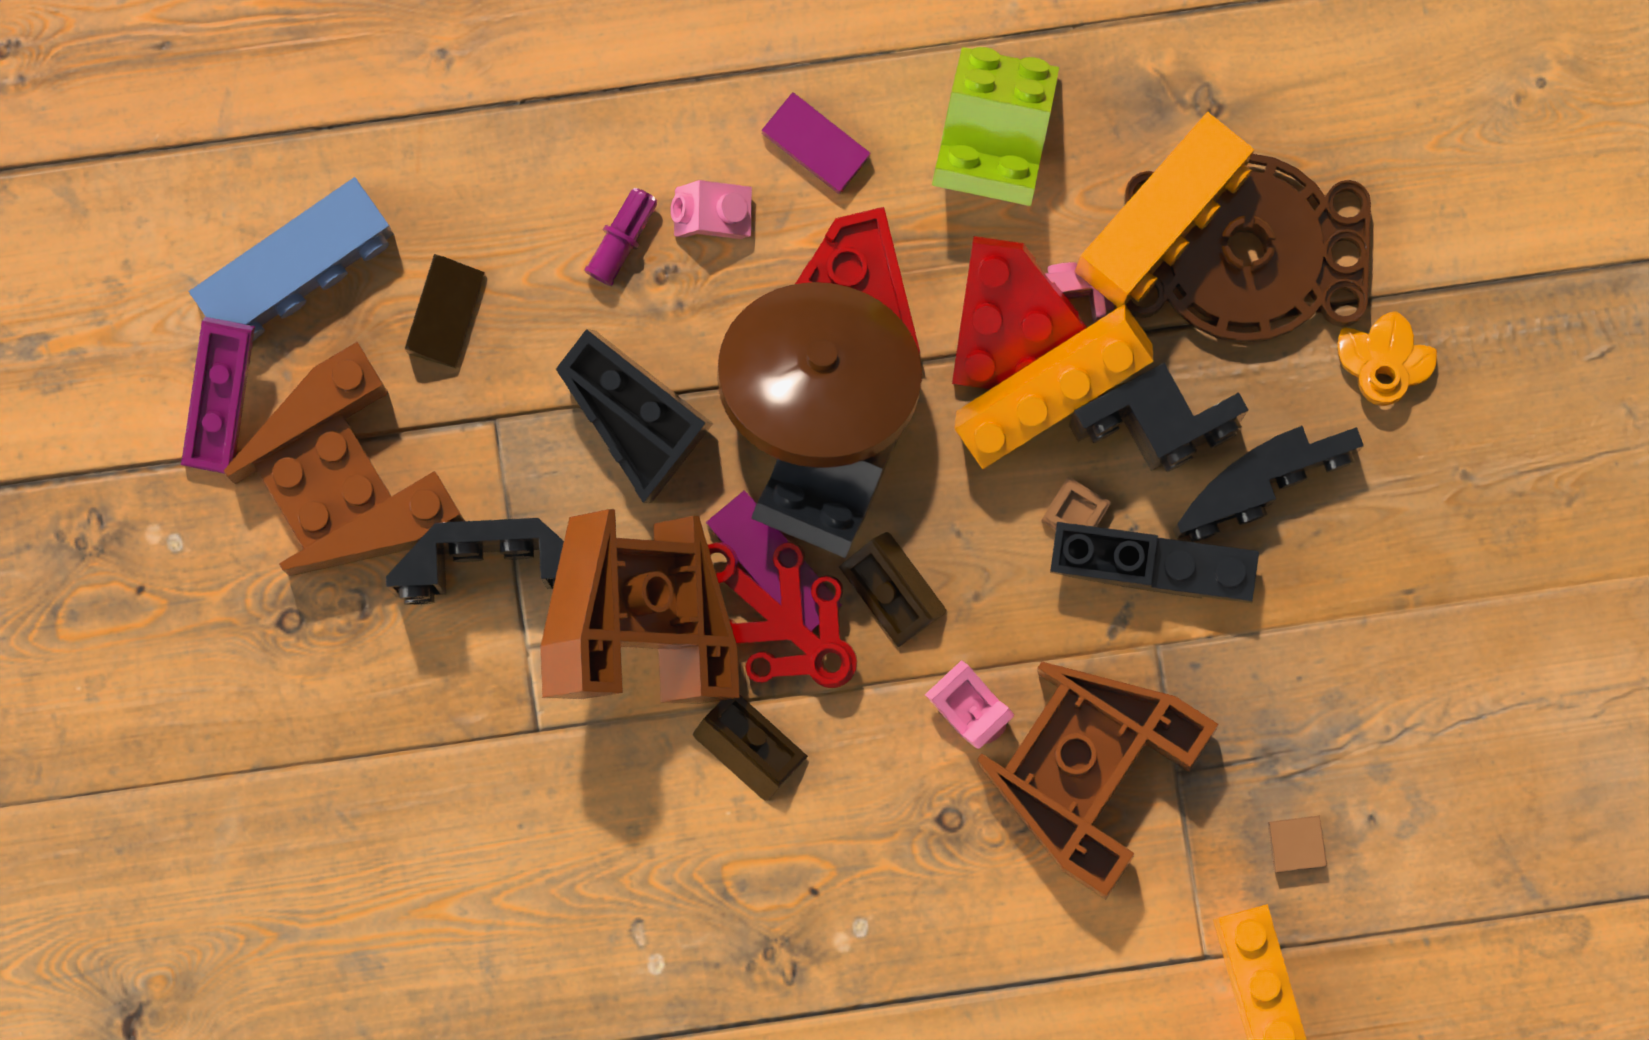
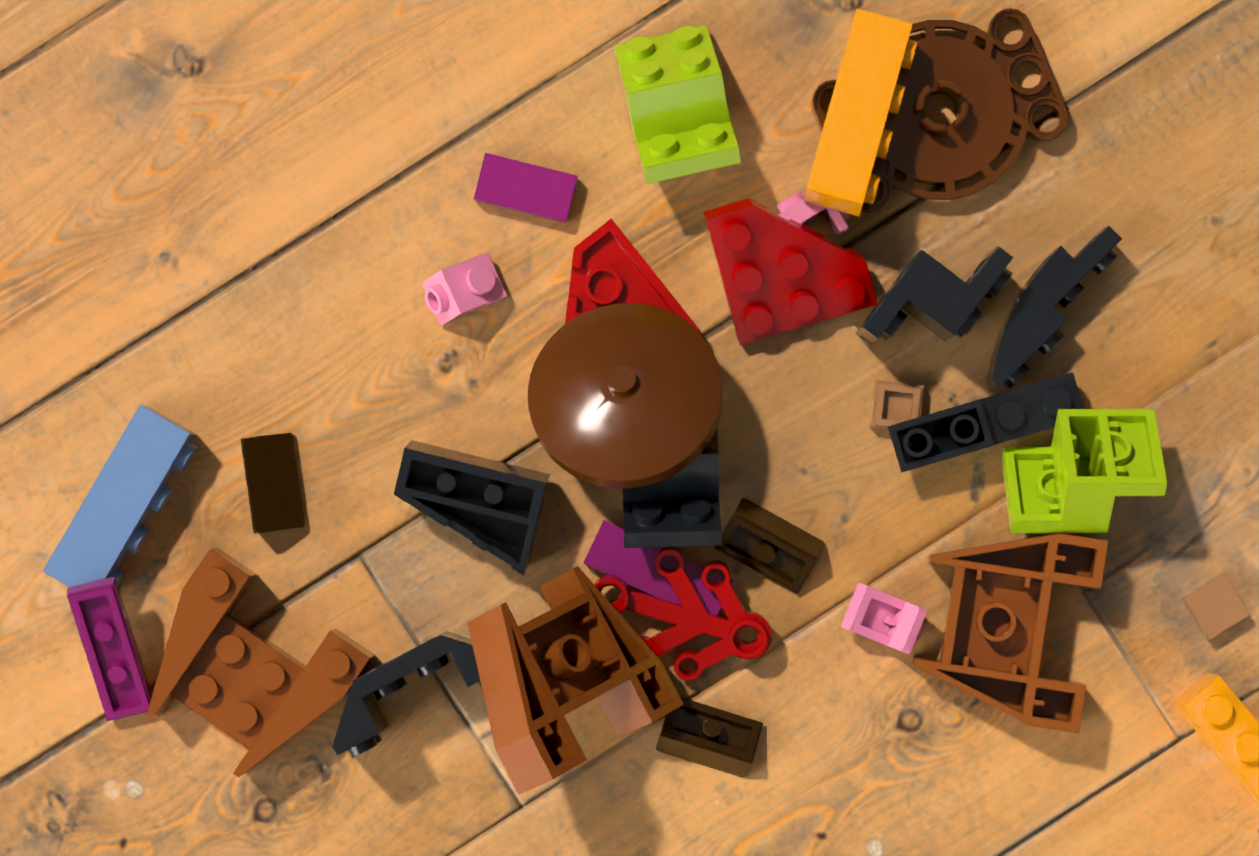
camera: 20 degrees left, 5 degrees up
magenta axle [584,188,657,287] -> none
light orange brick [954,304,1153,469] -> none
light orange plate [1337,311,1437,406] -> none
none -> lime bracket [1001,409,1168,533]

